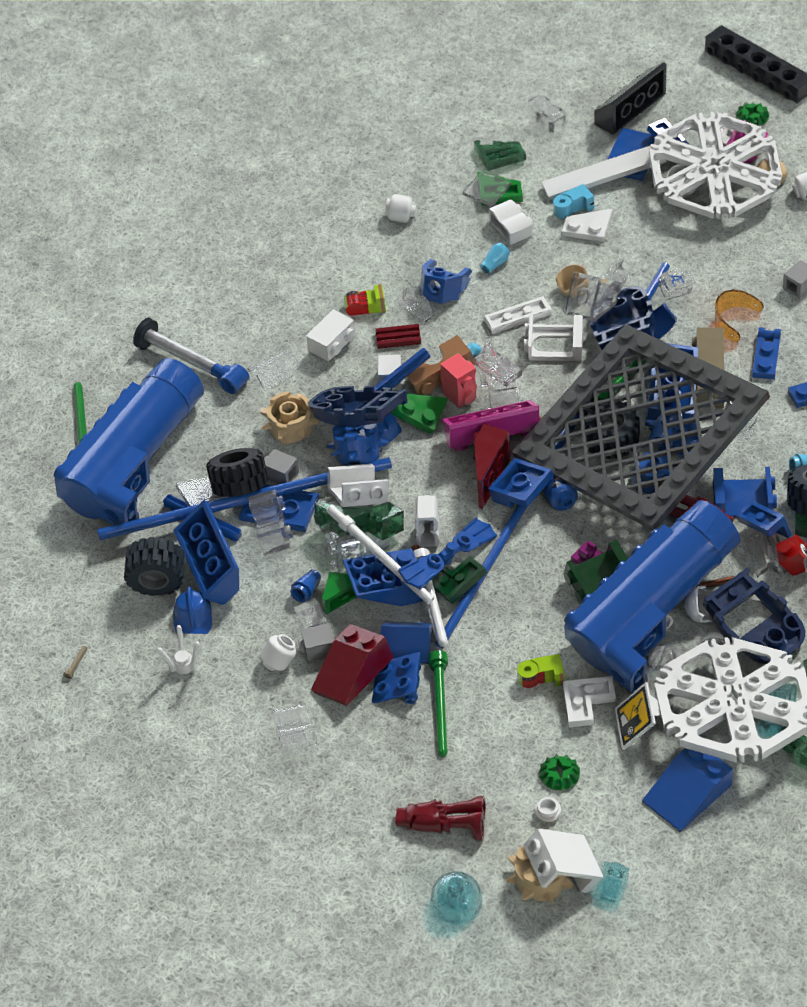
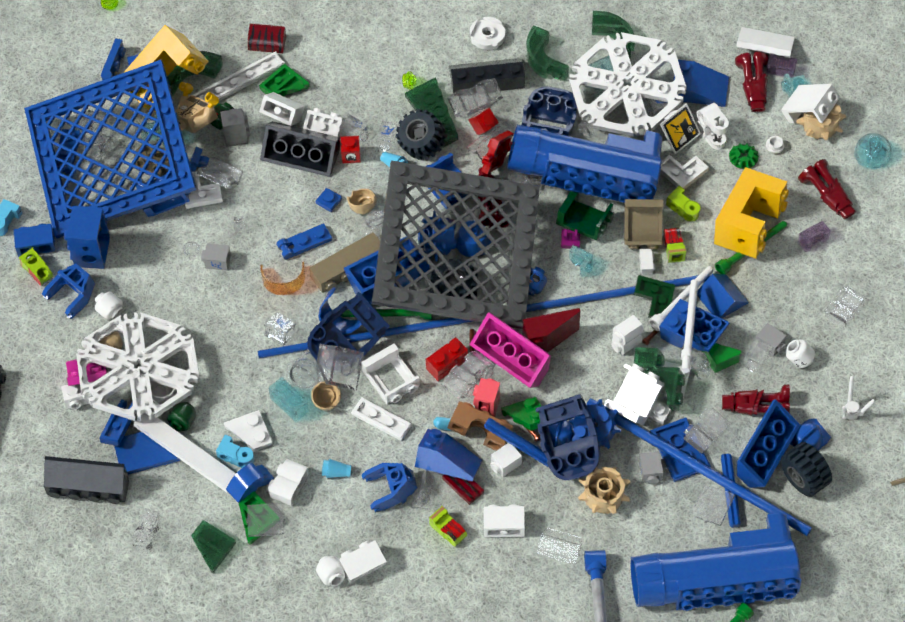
camera: 130 degrees left, 10 degrees up
black tyre [206,448,269,497] -> none
blue cone [290,569,321,603] -> none
dark red slope [311,624,394,706] -> none
blue hinge [372,652,421,704] -> none
blue piece [398,518,497,589] -> none
clear tile [474,342,522,387] -> none
blue plate [489,458,554,508] -> none
green gear [736,102,769,126] -> none
blue panel [736,501,792,538] -> none
none -> dark green head [167,402,196,431]
none -> blue brick [226,463,274,503]
none -> clear light blue brick [268,377,309,423]
none -> white brick [339,540,387,583]
none -> tan hair [347,188,377,214]
none -> blue slope [415,429,482,481]
none -> red brick [425,337,468,382]
none -> red plate [481,130,514,174]
none -> clear light blue bracket [569,245,594,277]
none -> dark tan panel [624,199,664,249]
none -> white piece [639,249,656,275]
none -> leg [664,227,686,263]
none -> white piece [696,103,729,150]
none -> yellow piece [714,167,789,259]
none -> dark red piece [722,384,790,416]
none -> dark red piece [735,52,769,112]
none -> white tile [736,27,794,57]
none -> clear purple piece [766,54,797,79]
none -> clear purple piece [798,221,831,252]

